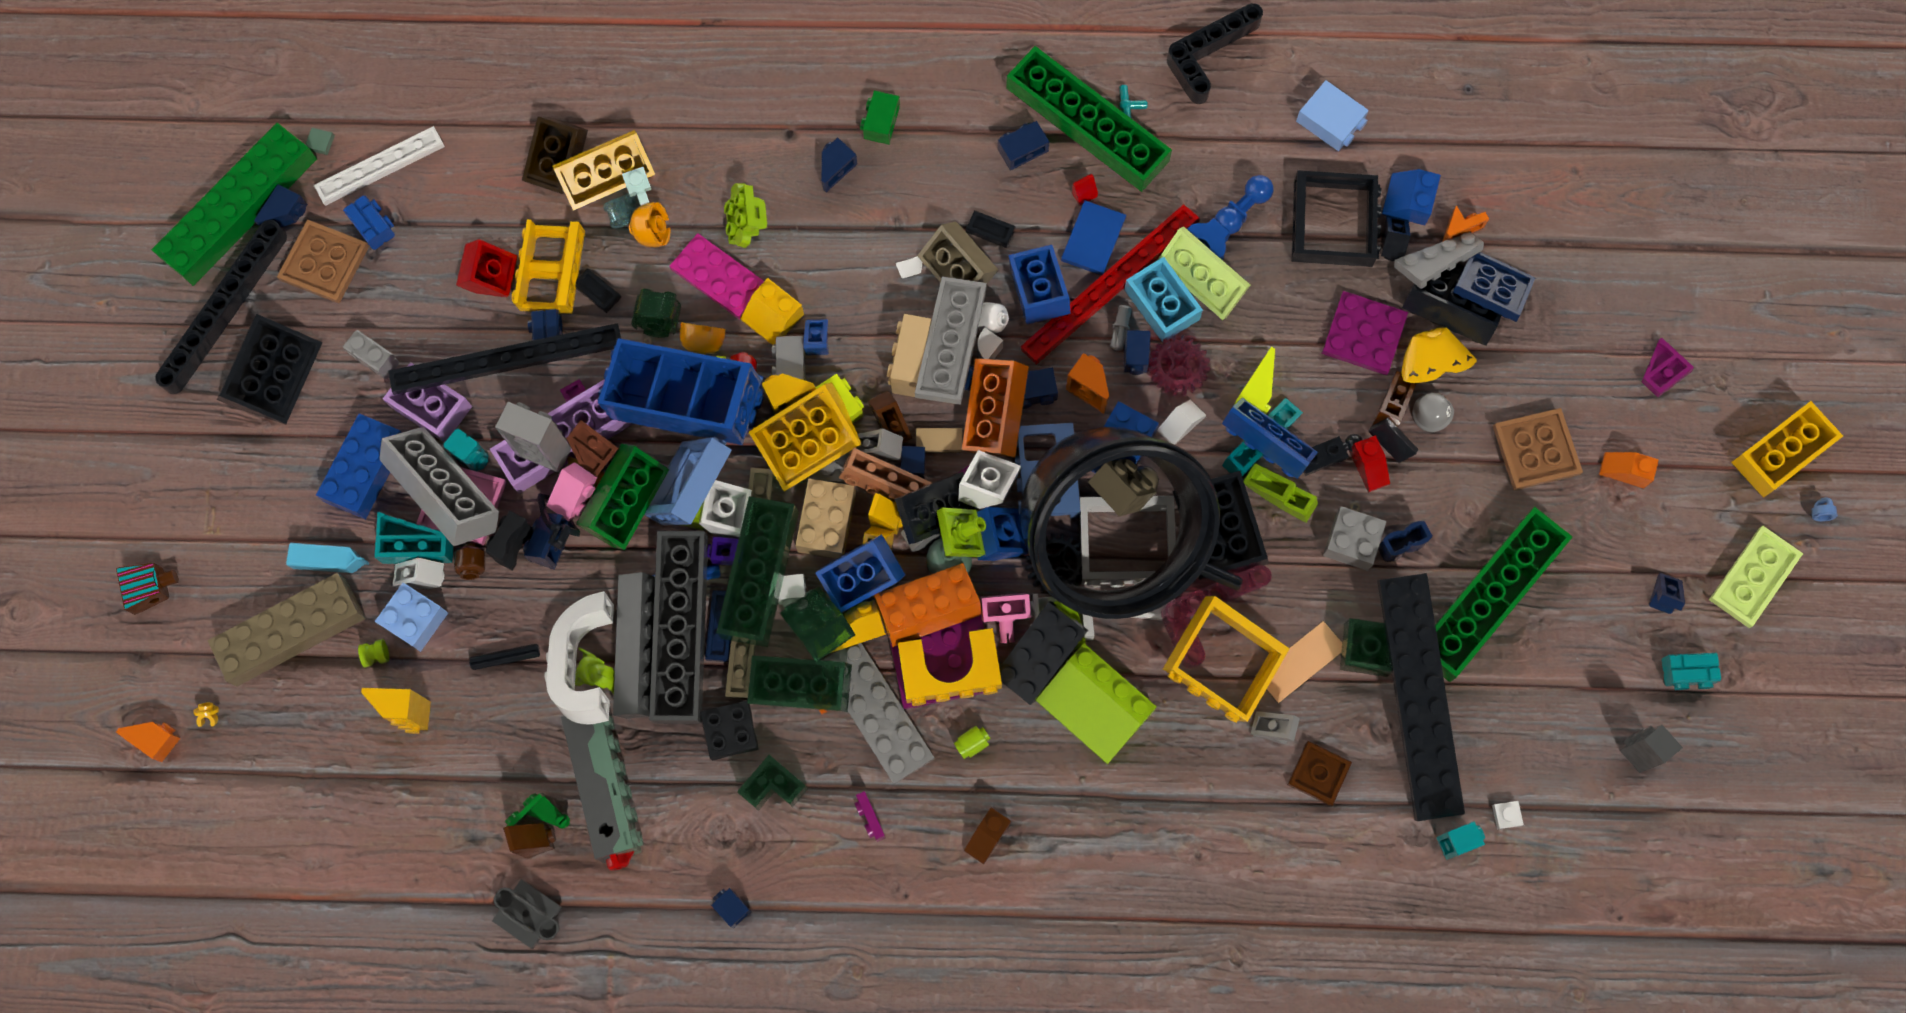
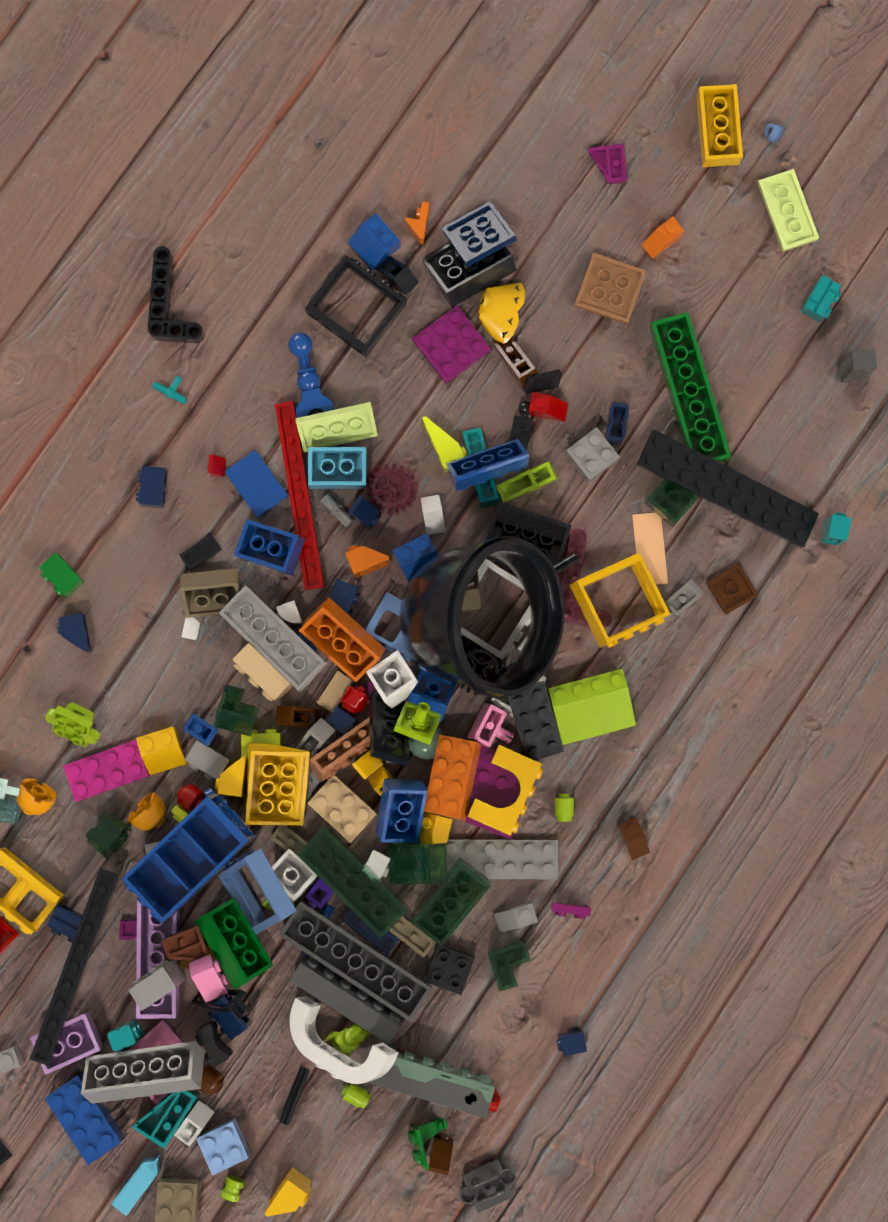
camera: 60 degrees left, 10 degrees up
black tile [576,268,622,313] -> none
white head [978,302,1009,333] -> none
green brick [1006,46,1172,192] -> none
light blue brick [1296,80,1369,152] -> none
light grey wing [1394,232,1484,289] -> none
light grey helmet [1412,393,1454,432] -> none
white plate [1492,801,1524,830] -> none
dark blue slope [1649,573,1685,614] -> none
none -> clear green brick [214,684,259,736]
none -> red head [341,684,369,714]
none -> lime brick [341,1083,371,1109]
none -> light grey slope [494,902,538,932]

